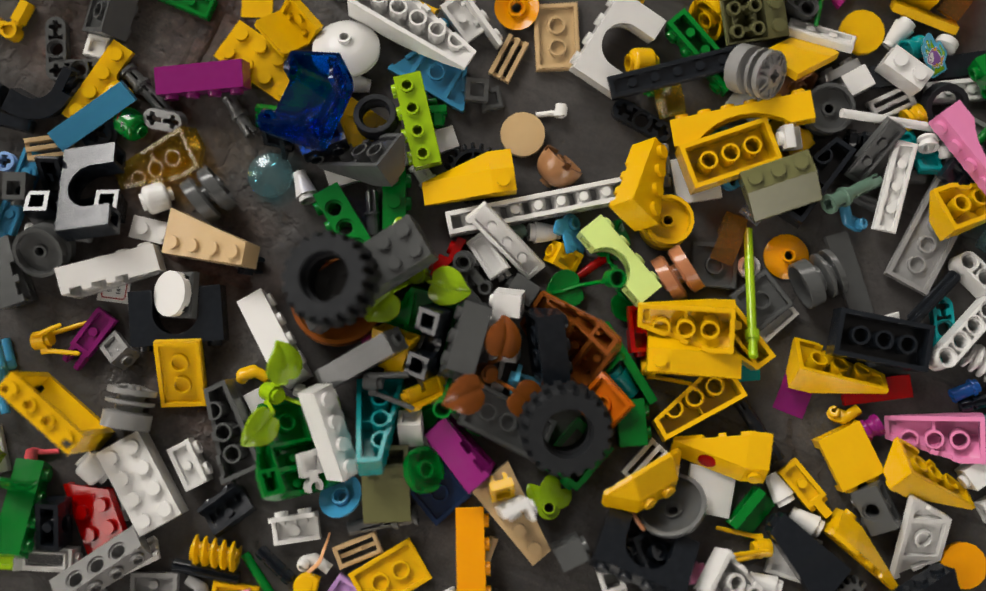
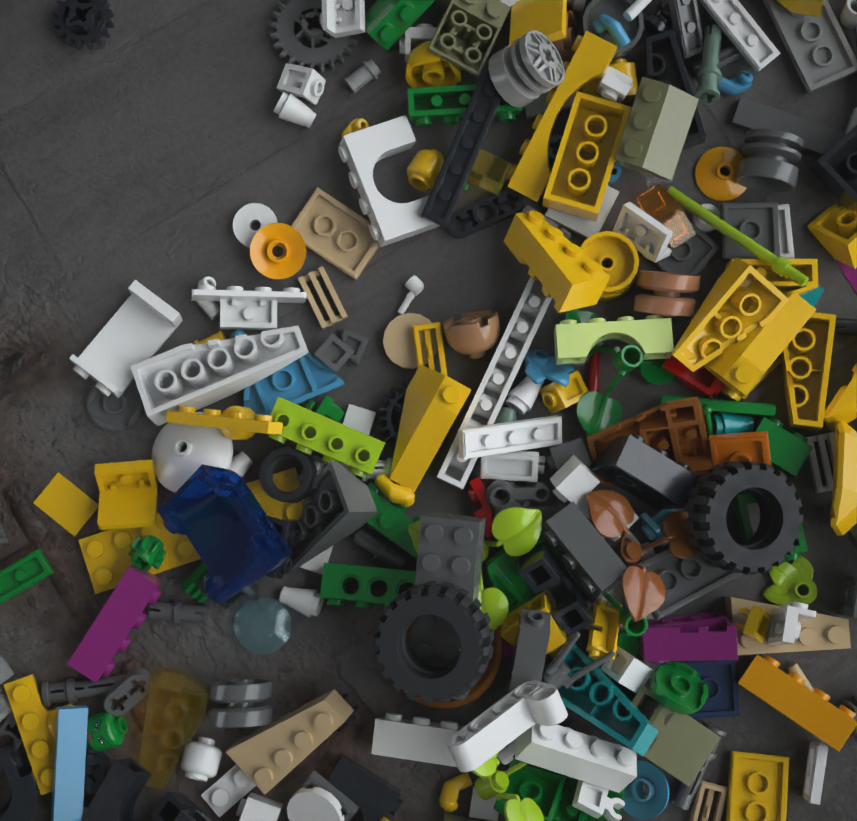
camera: 60 degrees left, 0 degrees up
none -> green gear [128,535,167,571]
none -> yellow plate [166,406,283,440]
none -> yellow arm [375,474,415,508]
none -> yellow tile [412,322,447,376]
none -> white beam [447,681,568,772]
none -> dark azure arm [593,14,631,49]
none -> white bracket [612,202,673,263]

